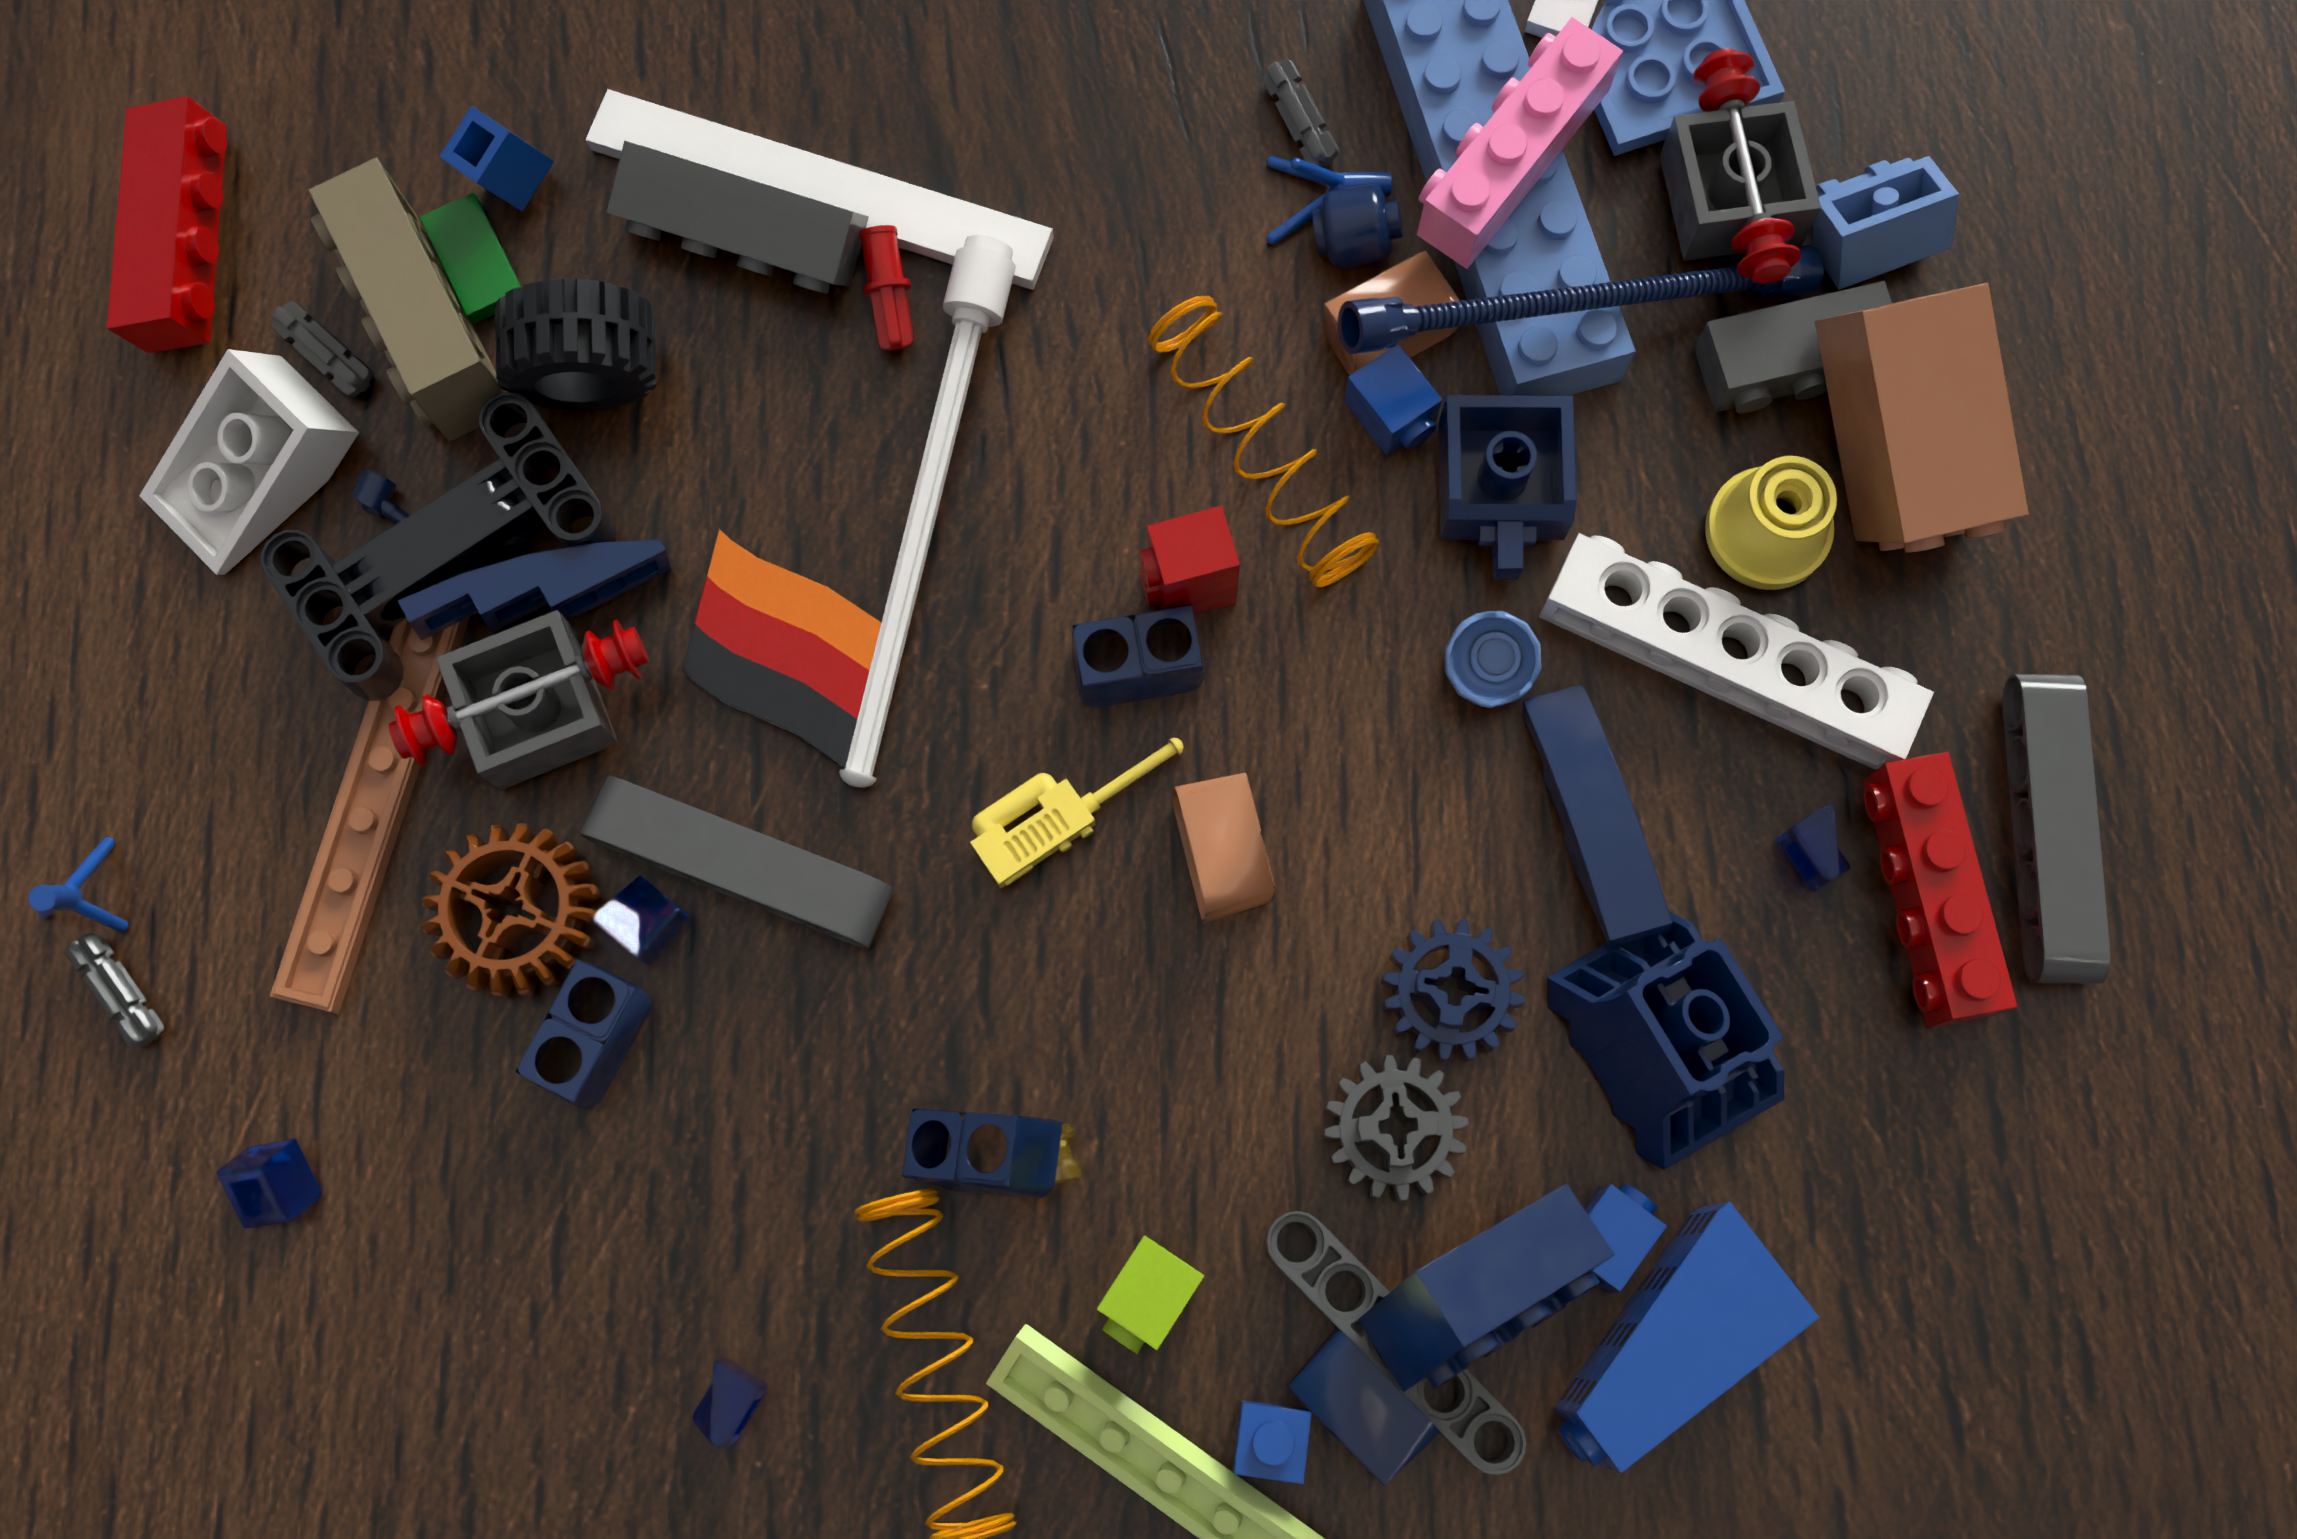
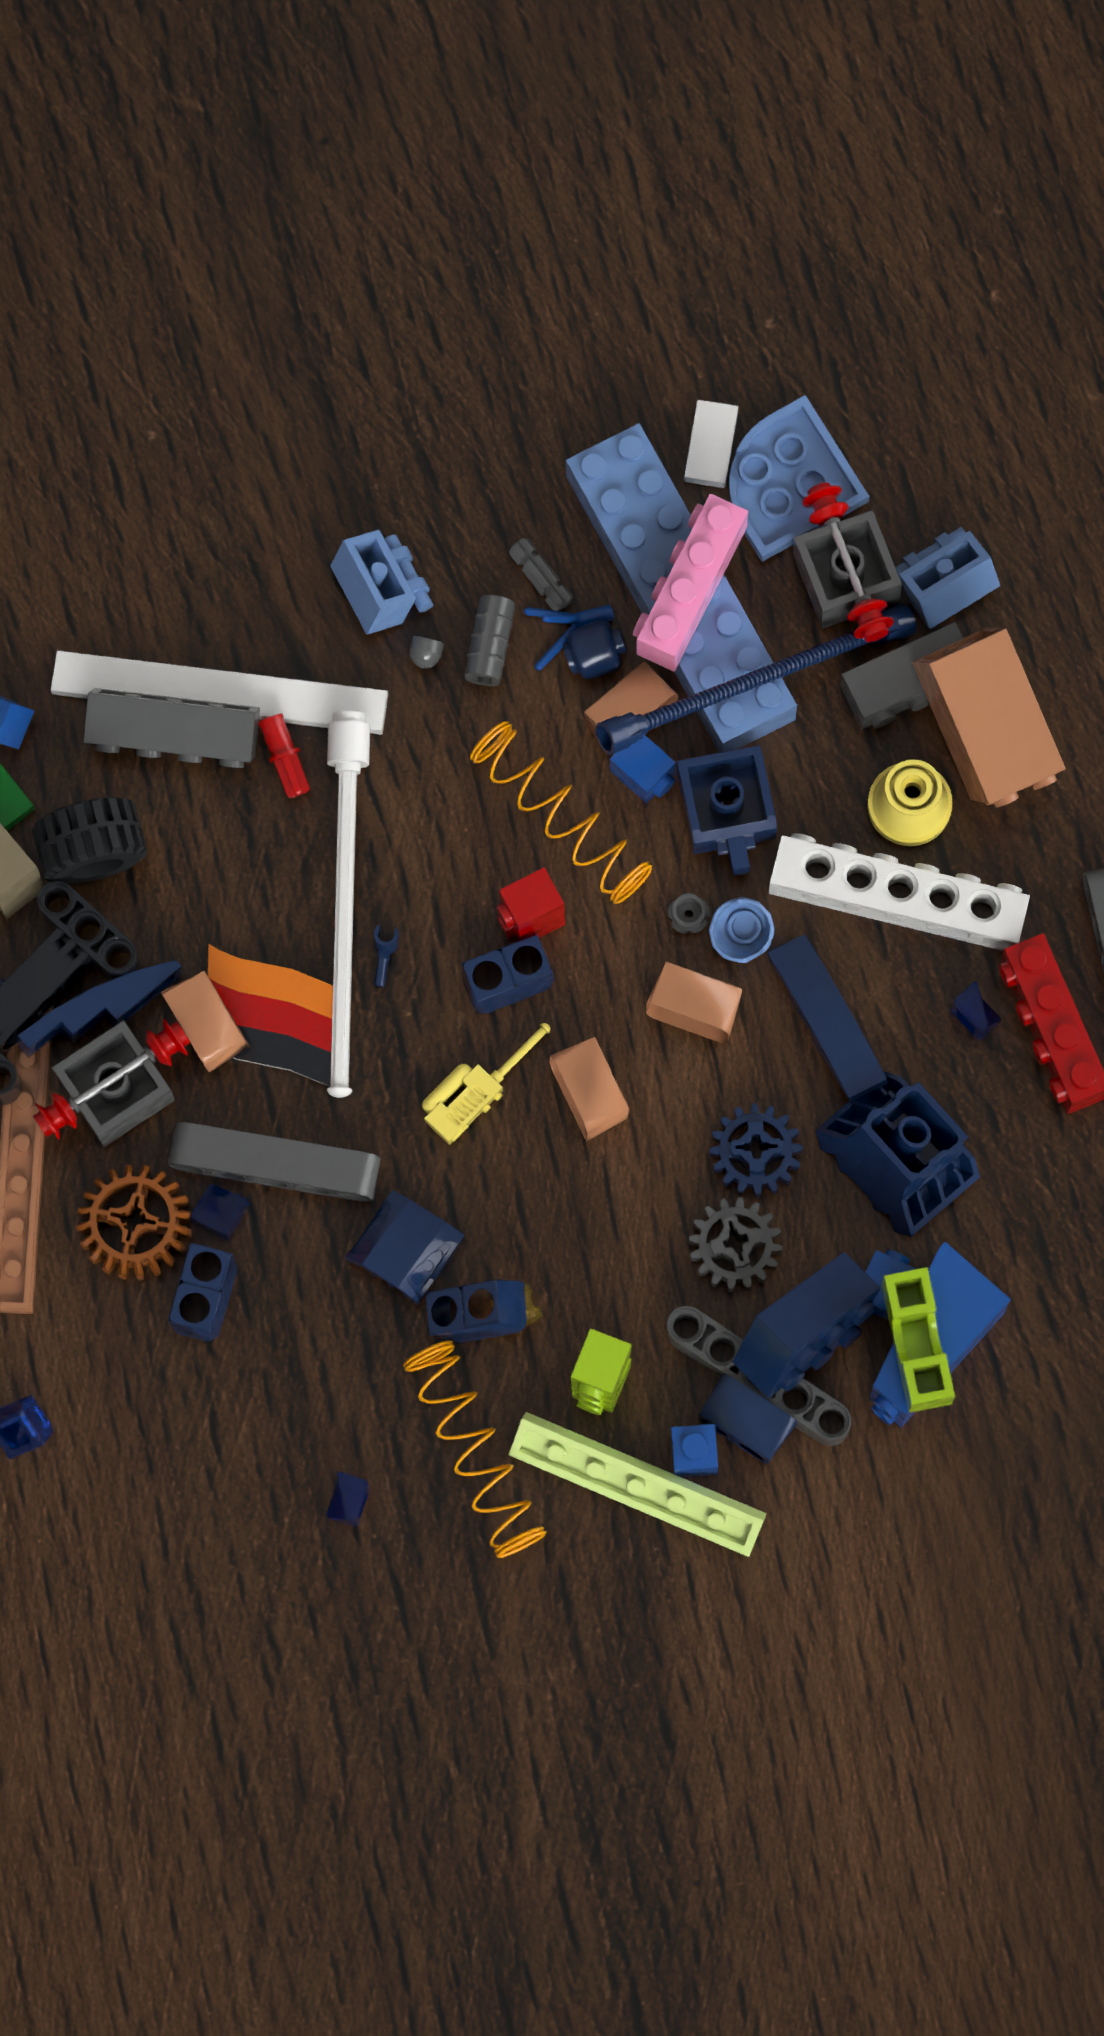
camera: 10 degrees left, 0 degrees up
none -> nougat piece [161,971,250,1072]
none -> medium blue brick [330,530,433,635]
none -> dark blue slope [345,1190,465,1305]
none -> dark blue hand [374,925,399,987]
none -> dark grey hinge [409,636,444,668]
none -> dark grey axle [464,595,515,686]
none -> nougat piece [646,961,742,1043]
none -> dark grey plate [668,893,710,934]
none -> lime arch [881,1267,955,1413]

